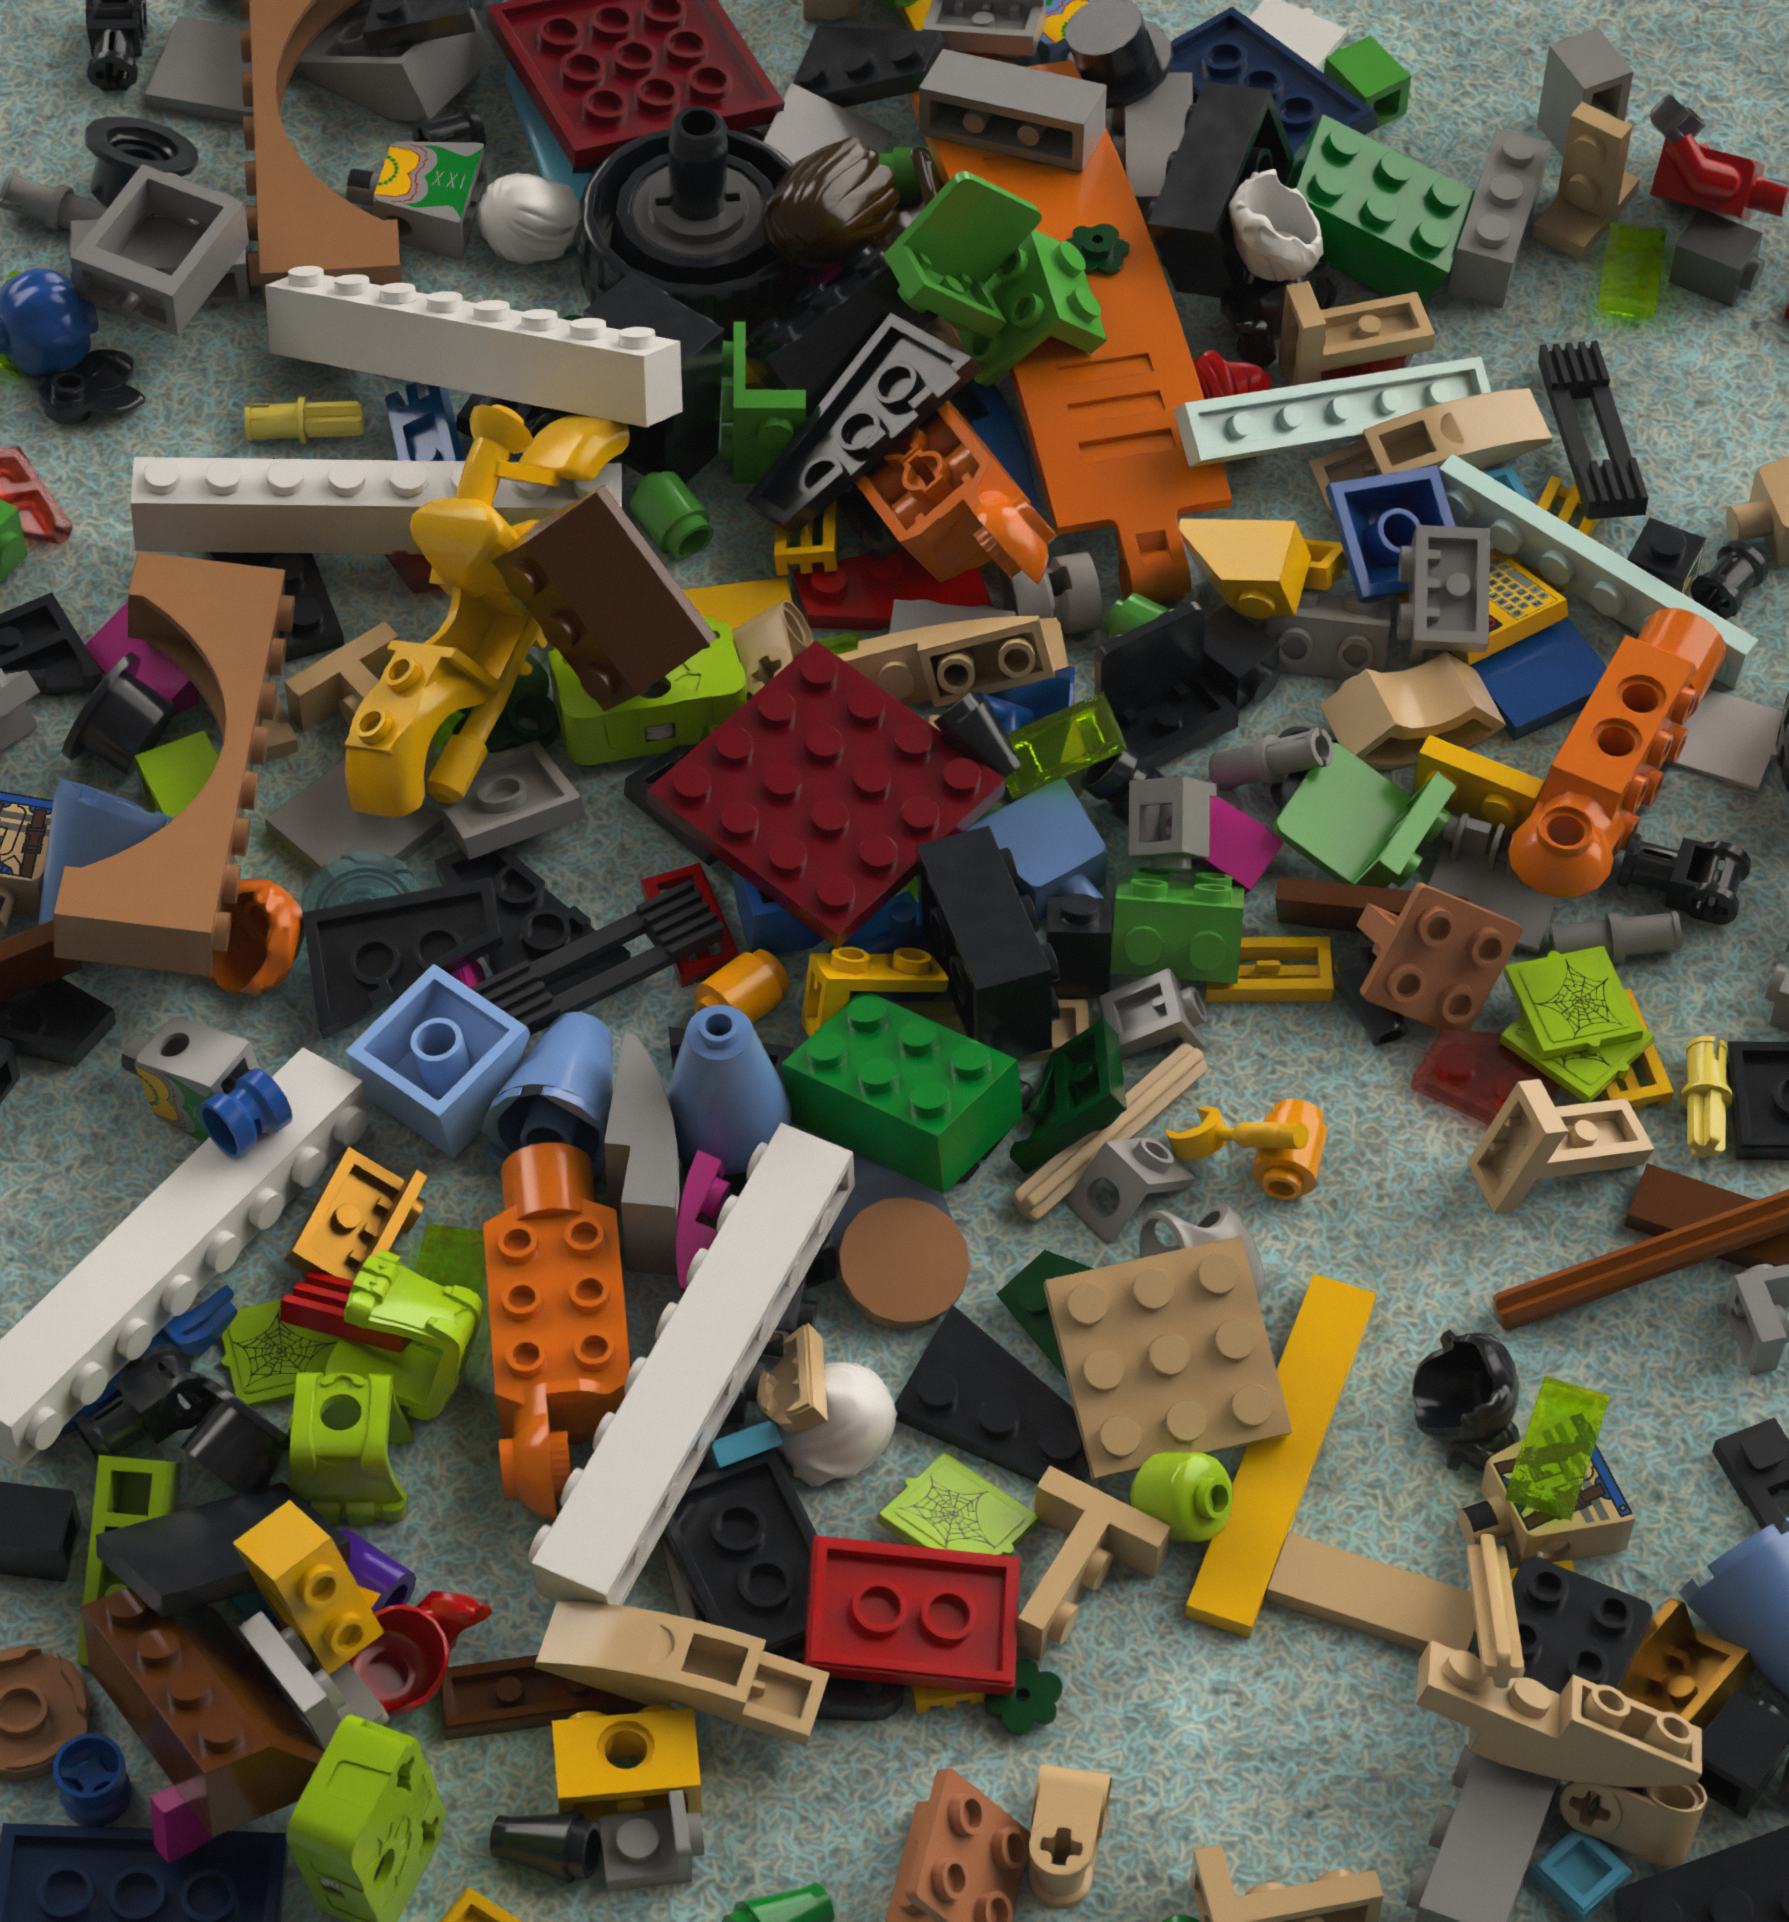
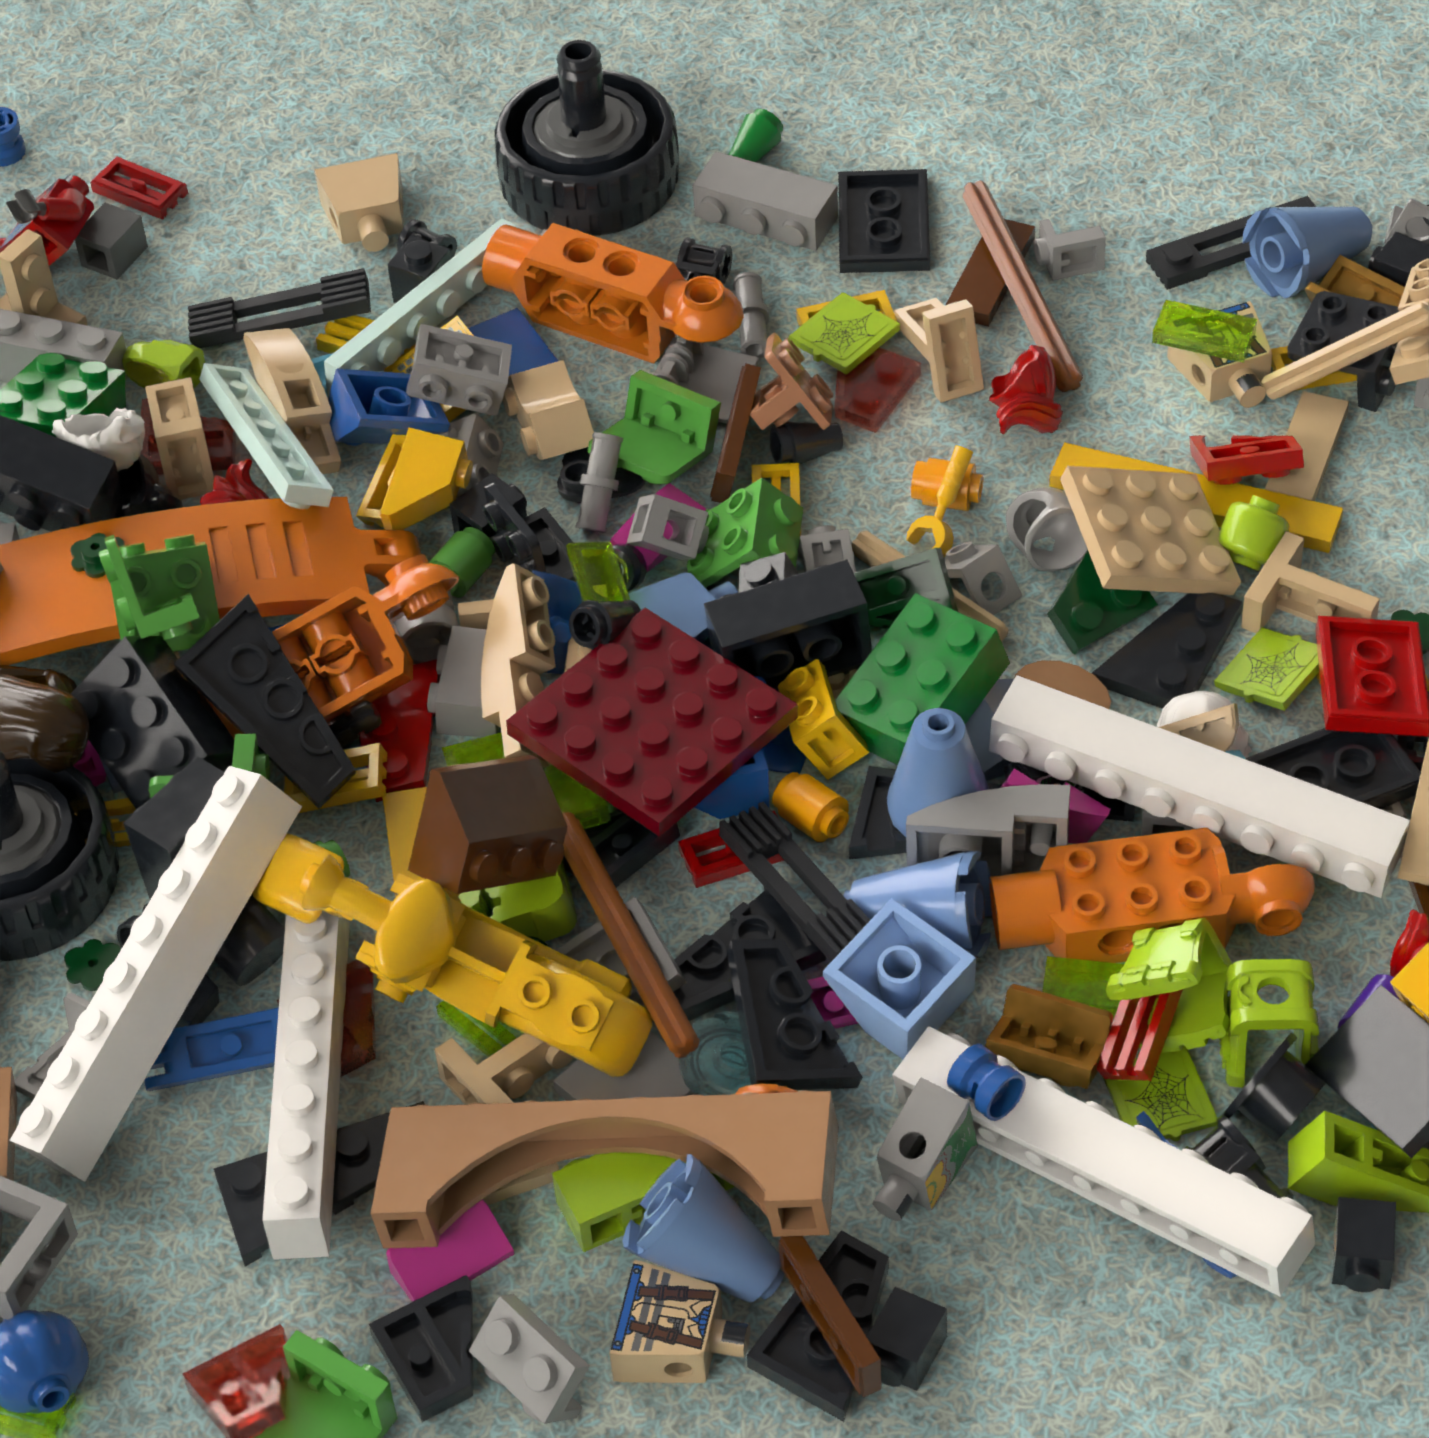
camera: 85 degrees left, 5 degrees down
black plate [39,349,145,424] -> none
black piece [62,652,176,776] -> none
light yellow axle [244,396,365,444] -> none
yellow bracket [1412,735,1545,835] -> none
black hair [1412,1329,1521,1473] -> none
lime piece [1503,945,1644,1060] -> none
clear neon green tile [1597,222,1666,320] -> none
light yellow axle [1681,1036,1733,1159] -> none
none -> lime rock [122,340,206,389]
none -> dark orange axle [562,812,700,1058]
none -> red hair [989,344,1063,434]
none -> red wing [1189,435,1304,485]

